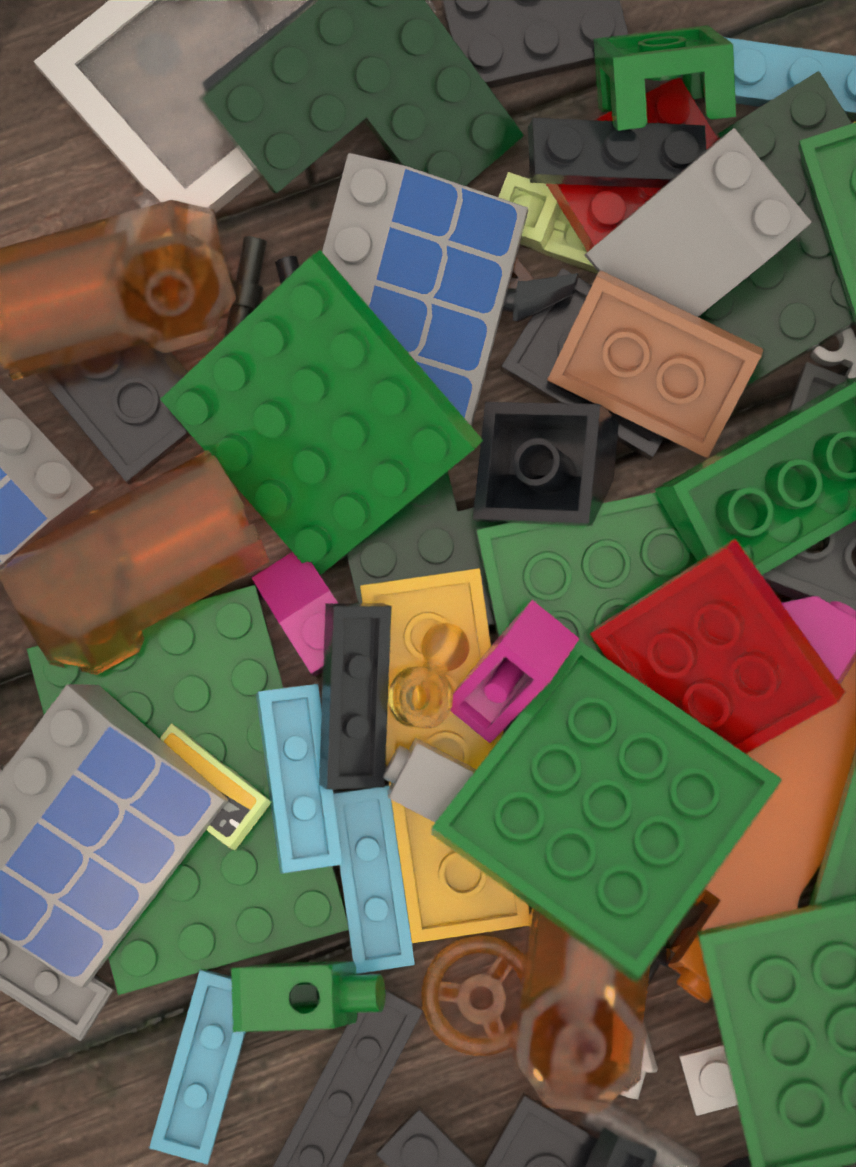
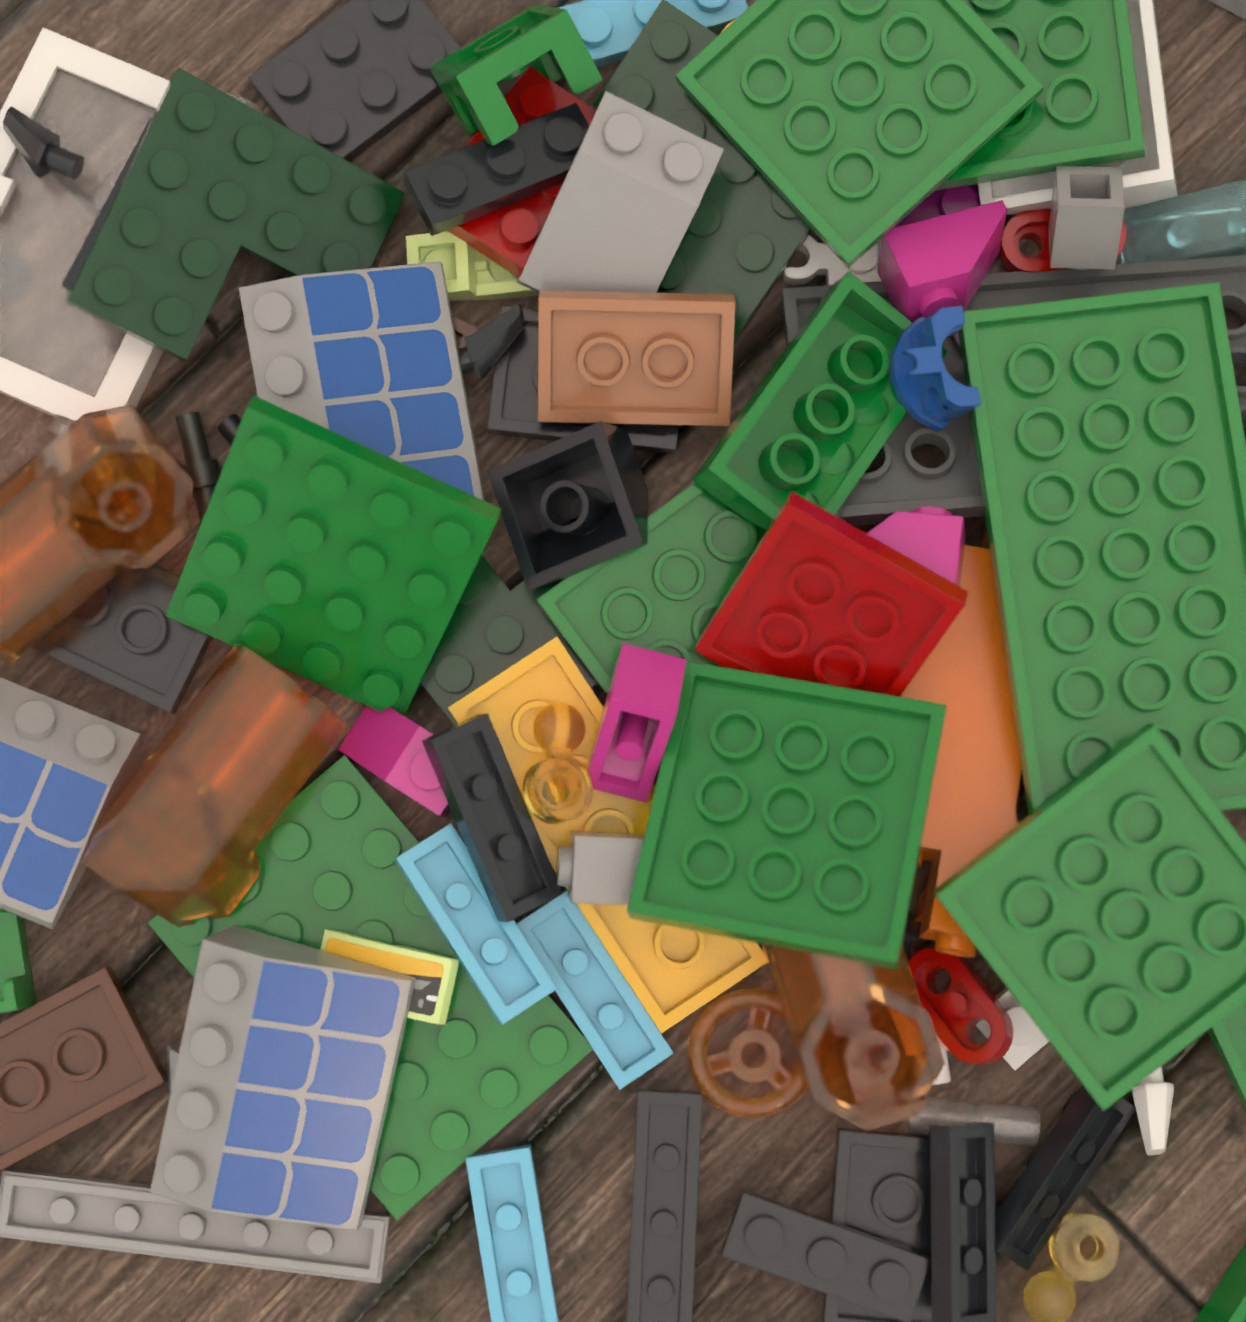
camera: 25 degrees left, 0 degrees up
green torso [231,961,385,1032] -> none
none -> red plate [903,947,1013,1065]

